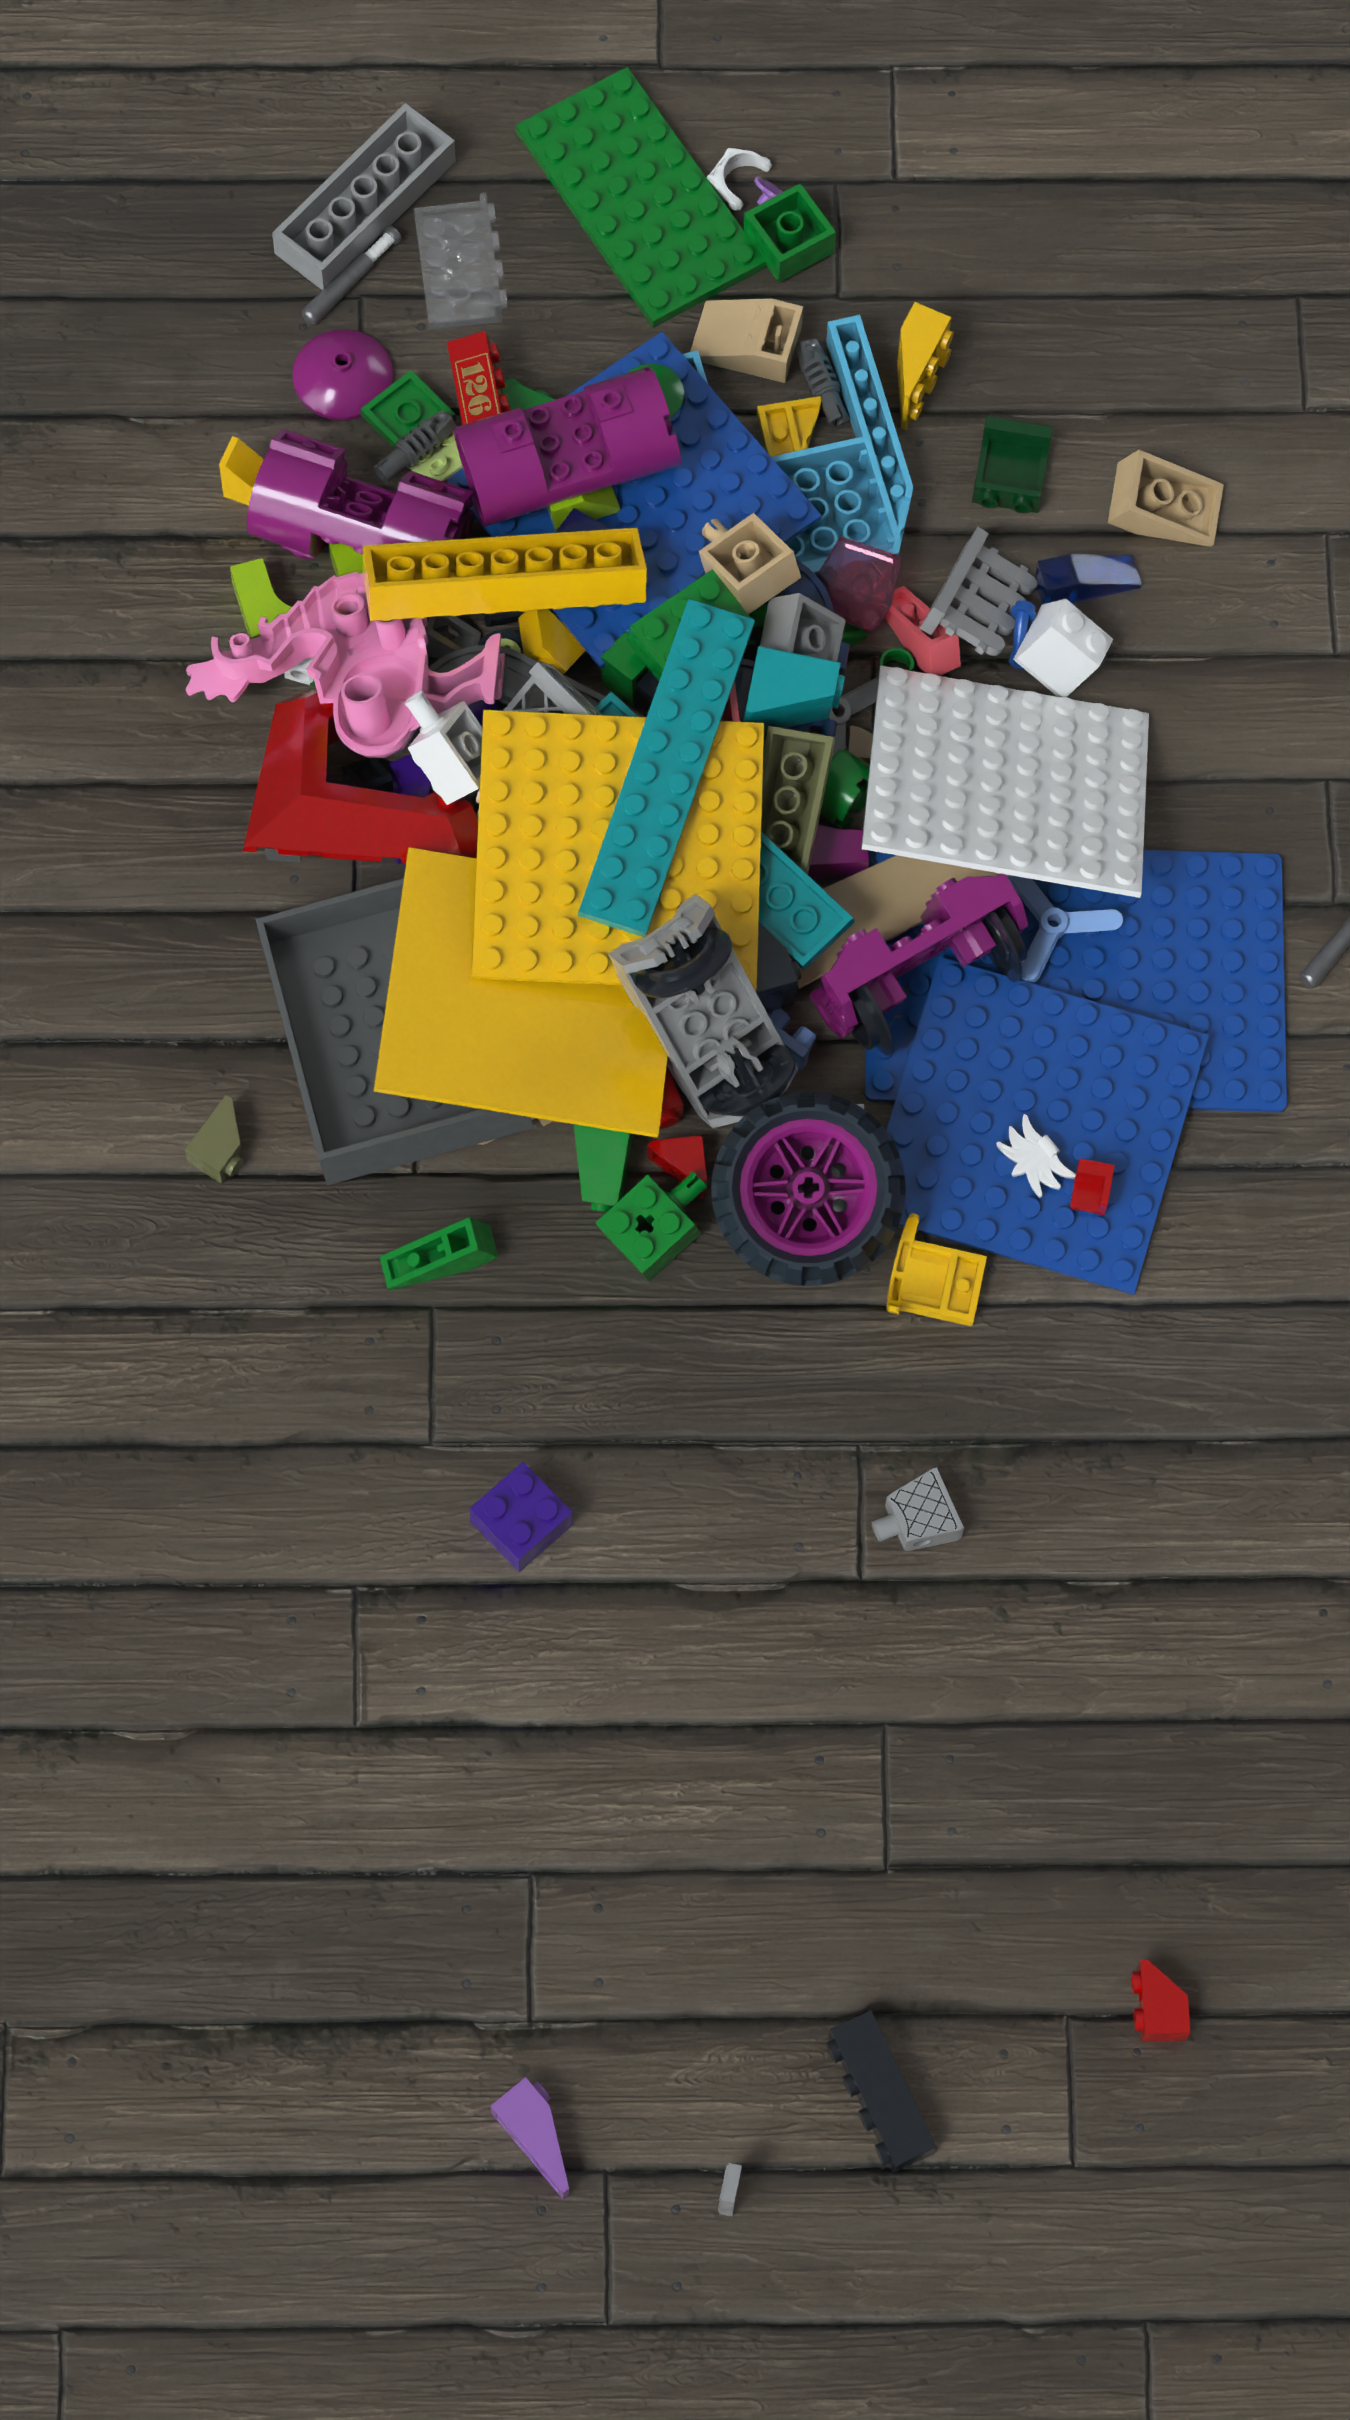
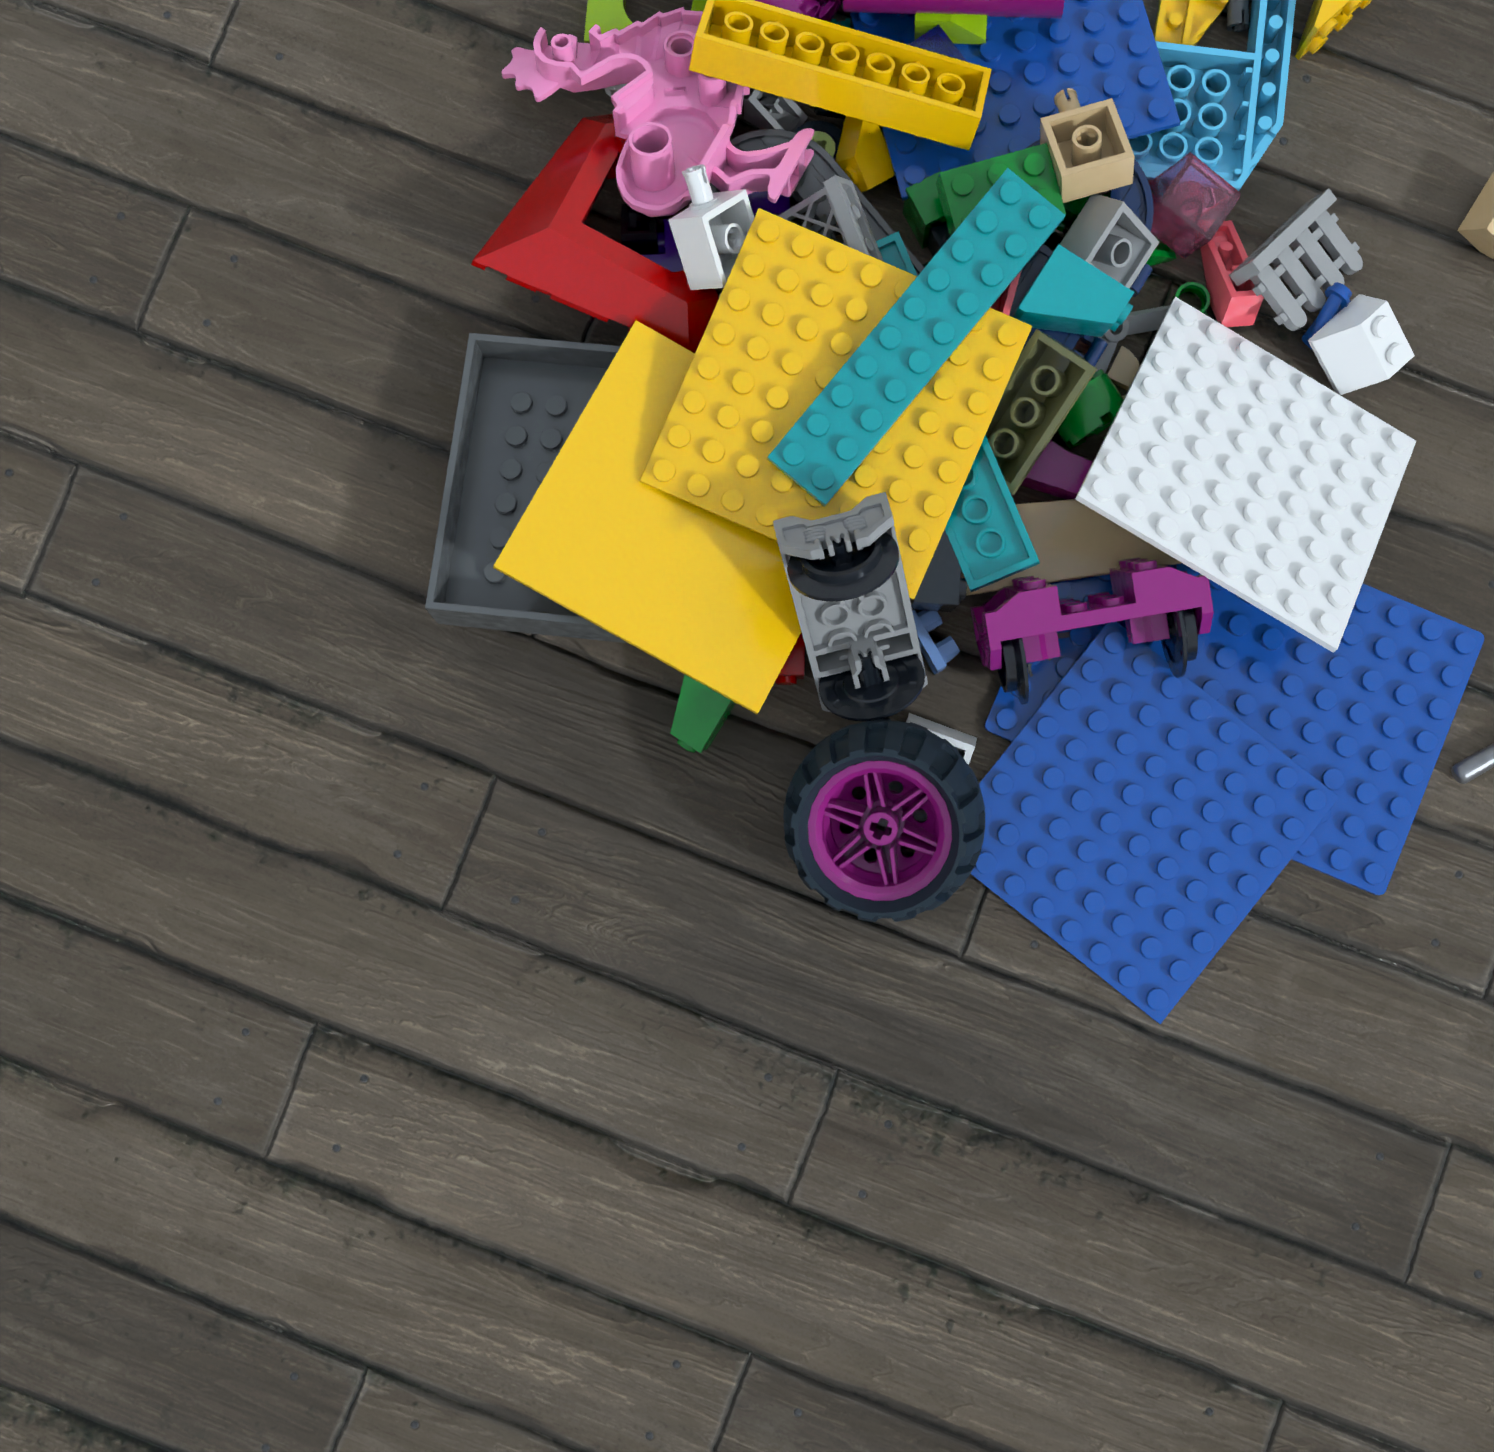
camera: 25 degrees right, 15 degrees up
olive slope [185,1095,243,1184] -> none
green slope [379,1217,499,1290] -> none
dark purple brick [469,1462,573,1572] -> none
green brick [595,1171,708,1282] -> none
red slope [647,1136,707,1200] -> none
light grey torso [872,1467,964,1551] -> none
yellow piece [886,1213,987,1327] -> none
dark green panel [972,416,1053,514] -> none
white piece [997,1114,1076,1198] -> none
light blue piece [1008,875,1123,984] -> none
clear blue slope [1035,554,1142,605] -> none
red panel [1070,1158,1115,1215] -> none

